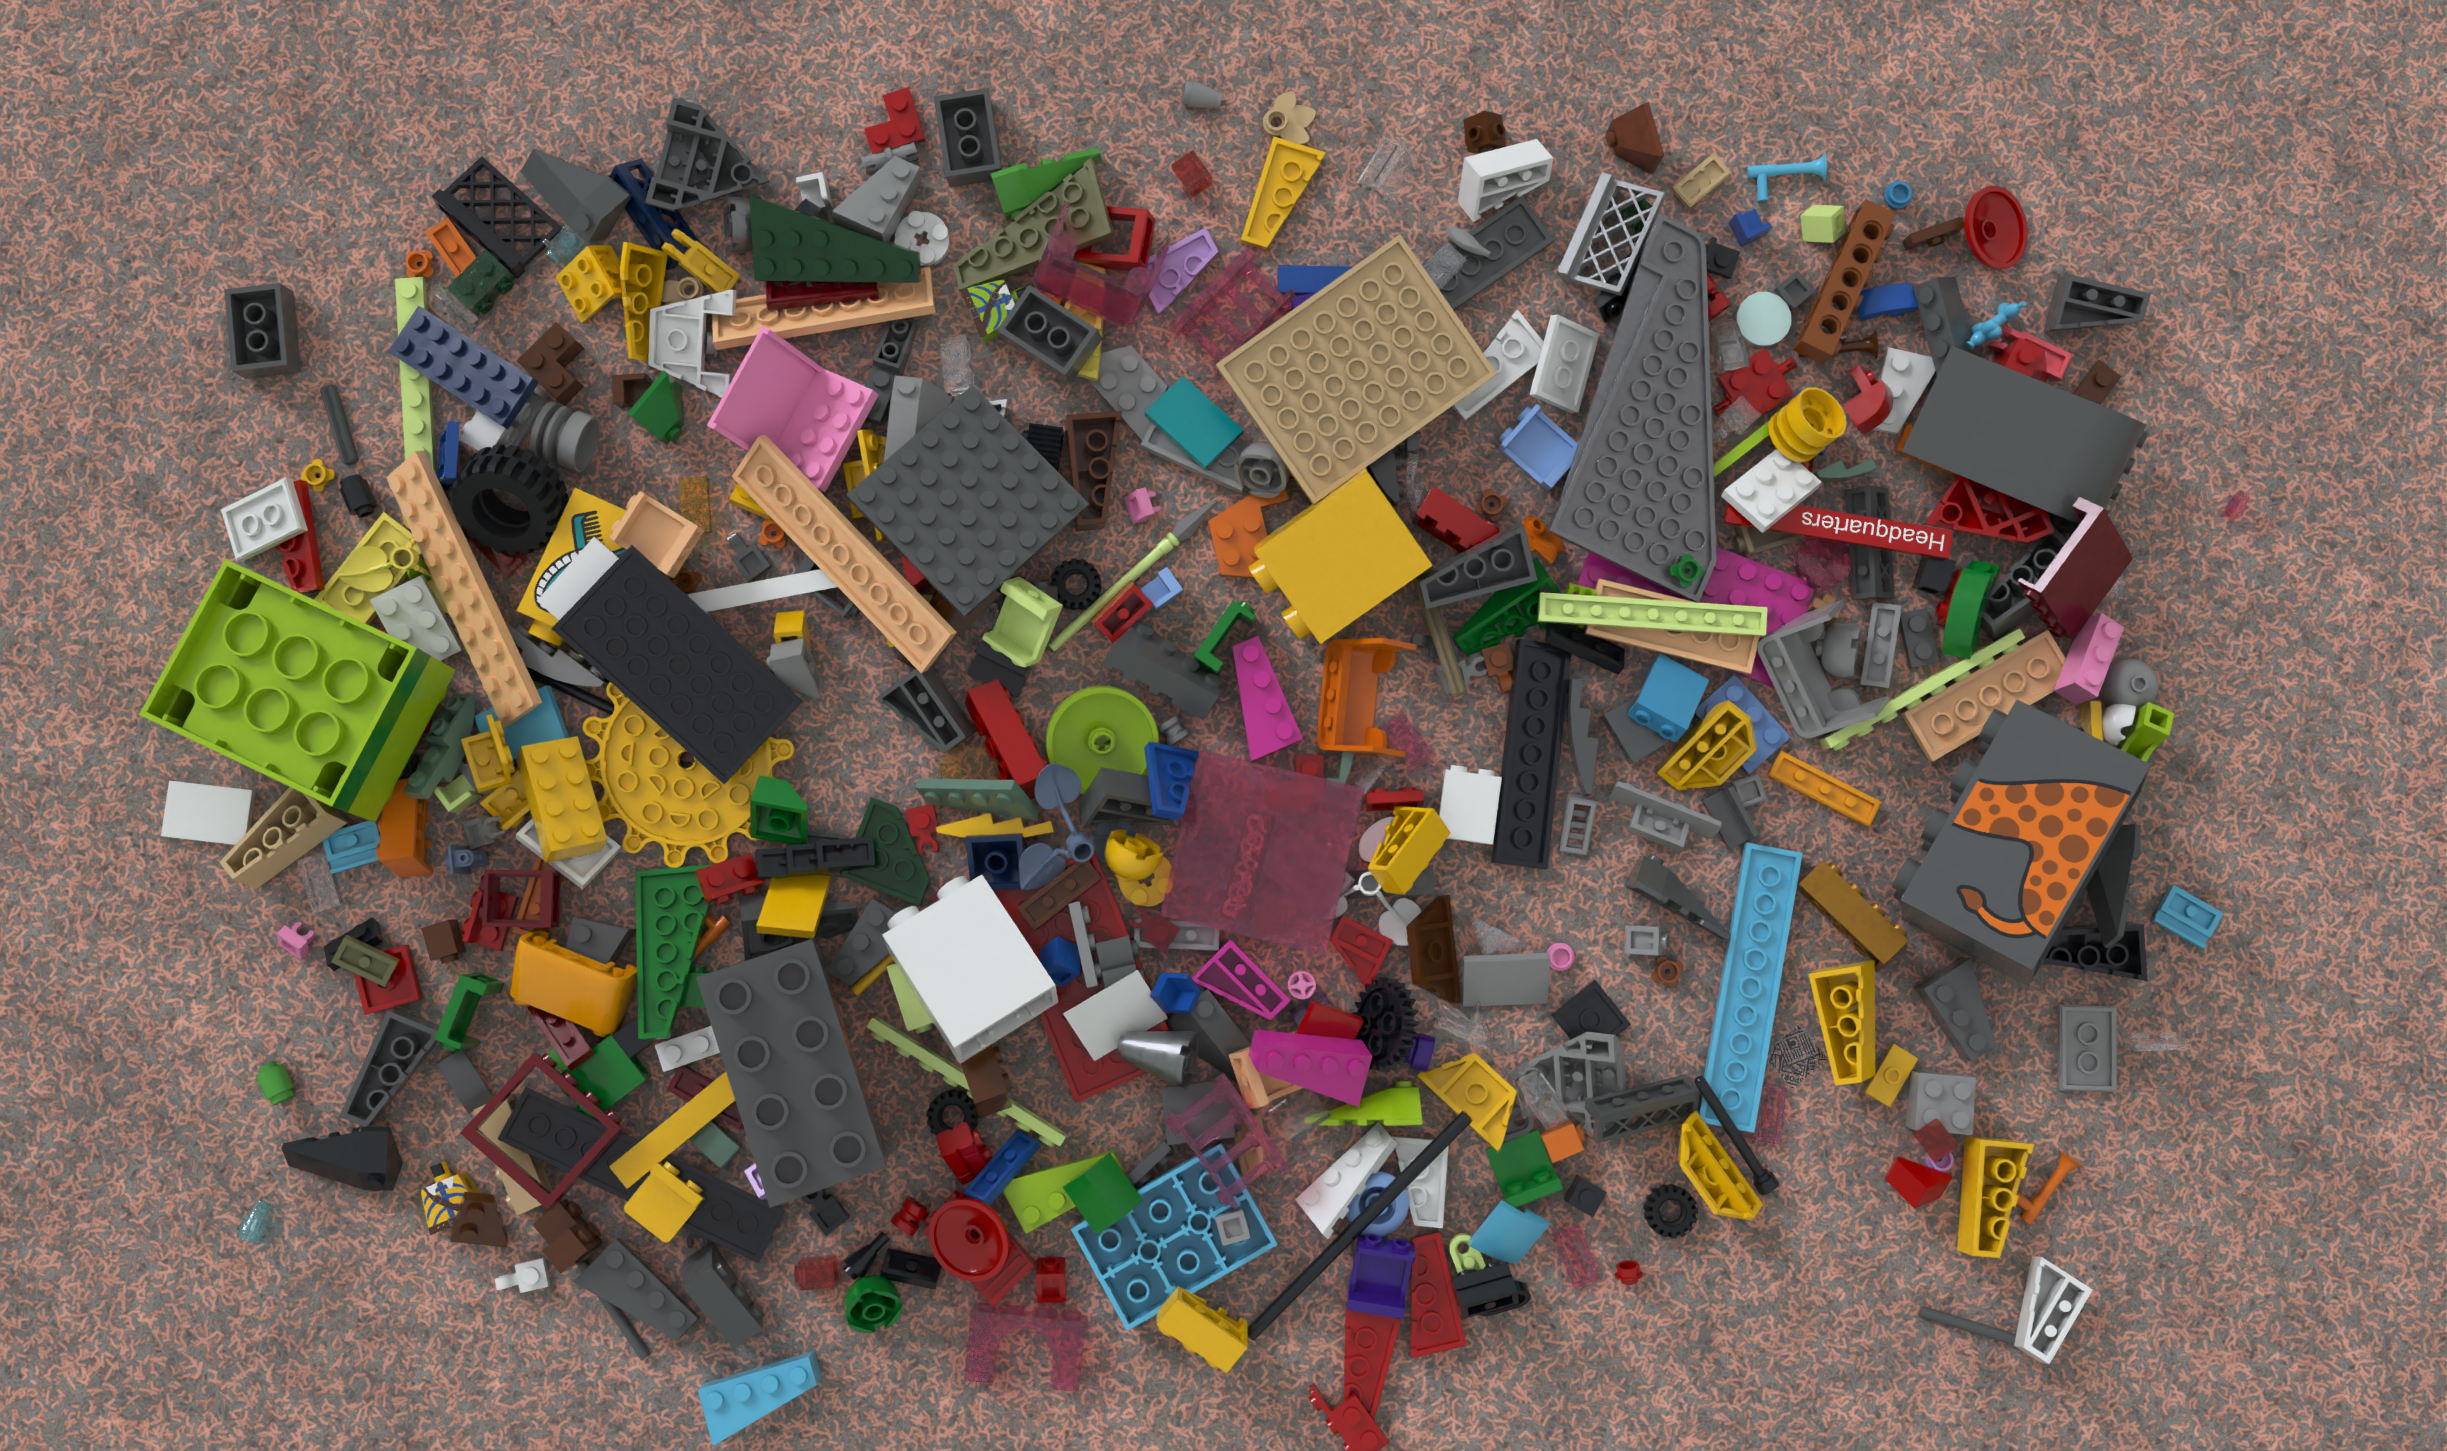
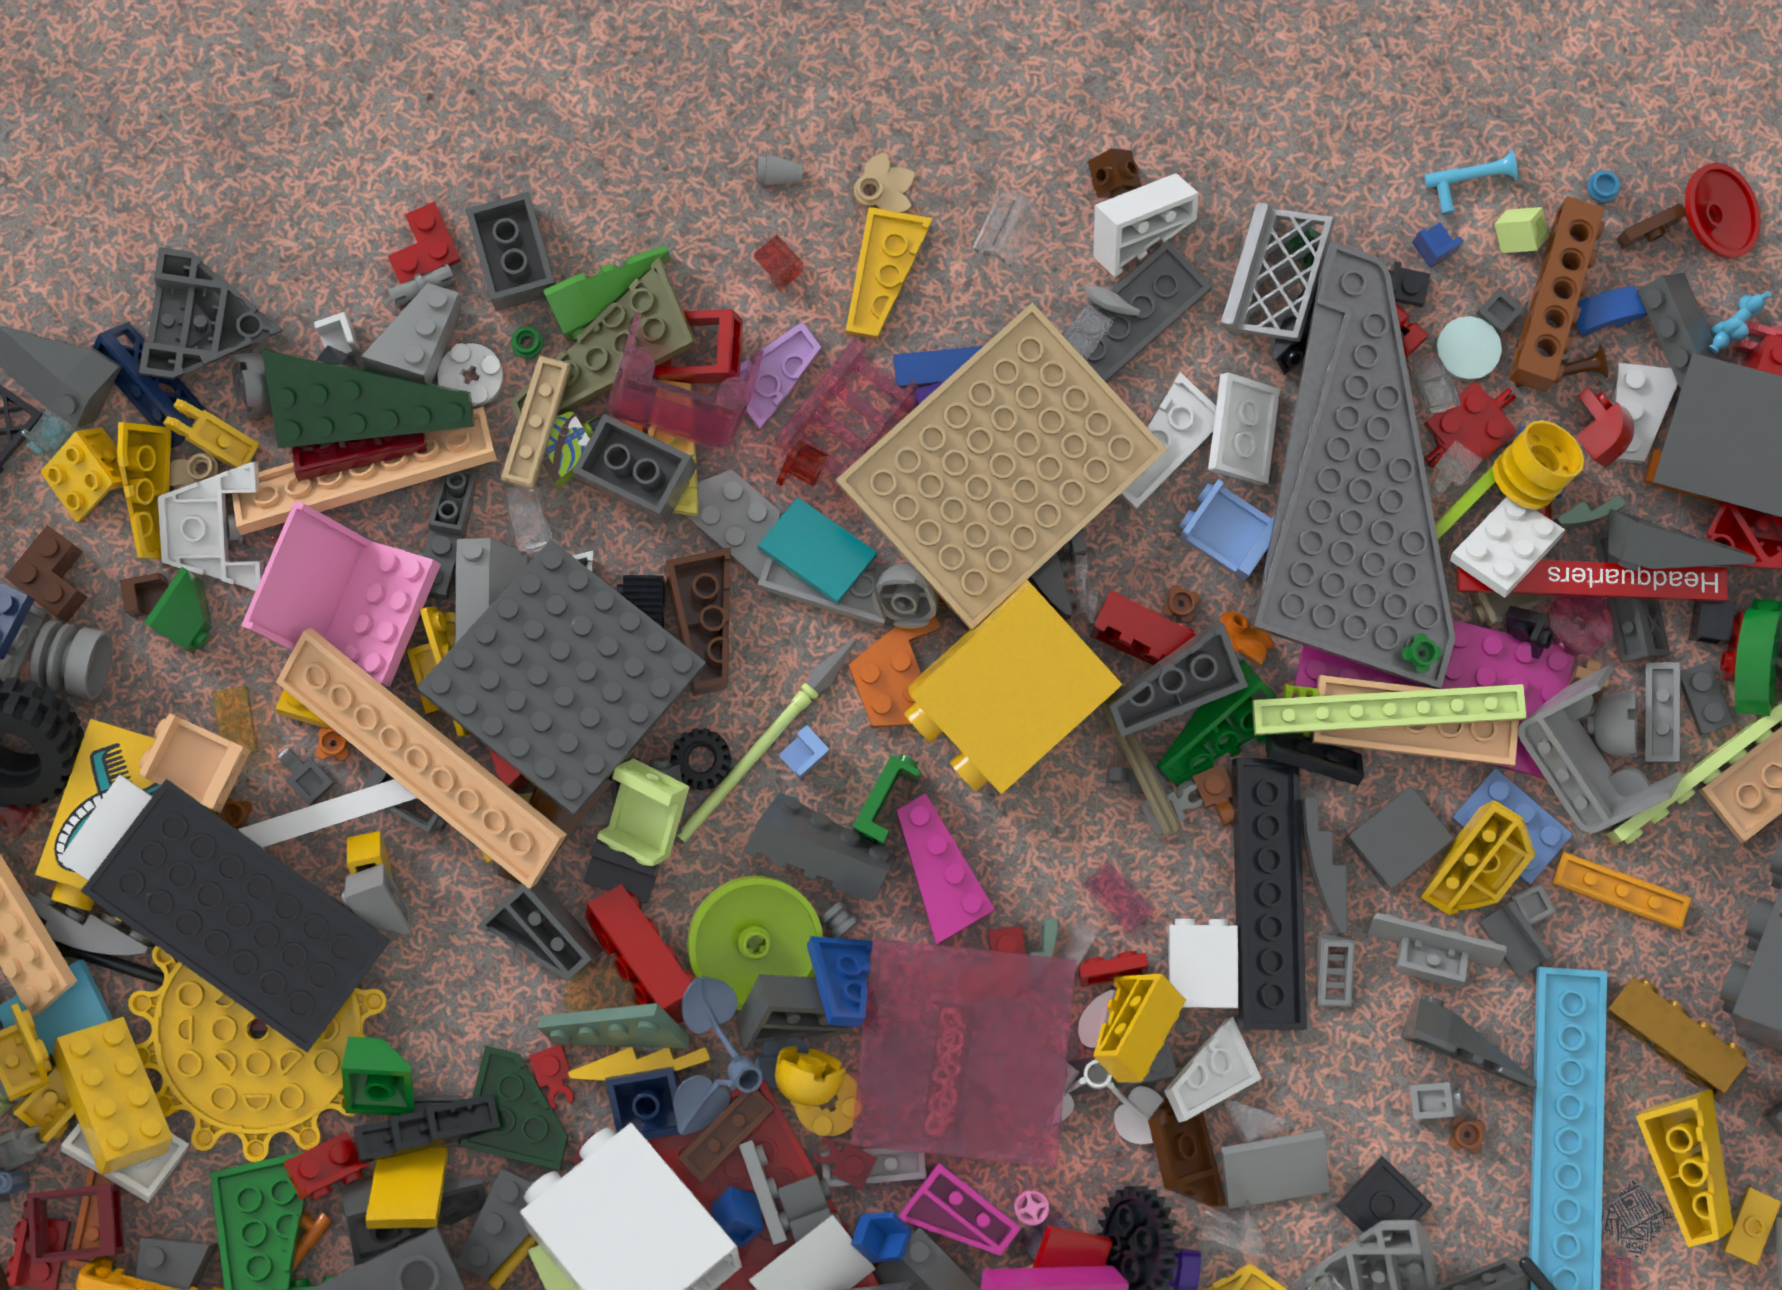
camera: 10 degrees left, 5 degrees down
red brick [1091,580,1153,643] -> none
bright pink tile [1124,488,1161,524] -> none
orange windscreen [1316,638,1417,757] -> none
red wing [1330,915,1393,987] -> none
bright pink plate [1546,943,1574,971] -> none
copper slope [1605,102,1664,174] -> none
dark azure panel [1627,653,1709,742] -> none
tan plate [1671,153,1732,210] -> none
none -> tan tile [500,355,572,490]
none -> green plate [511,326,544,359]
none -> clear red panel [776,440,828,487]
none -> white wing [1164,1017,1262,1122]
none -> black bracket [1505,606,1554,659]
none -> dark grey wedge [1608,509,1756,571]

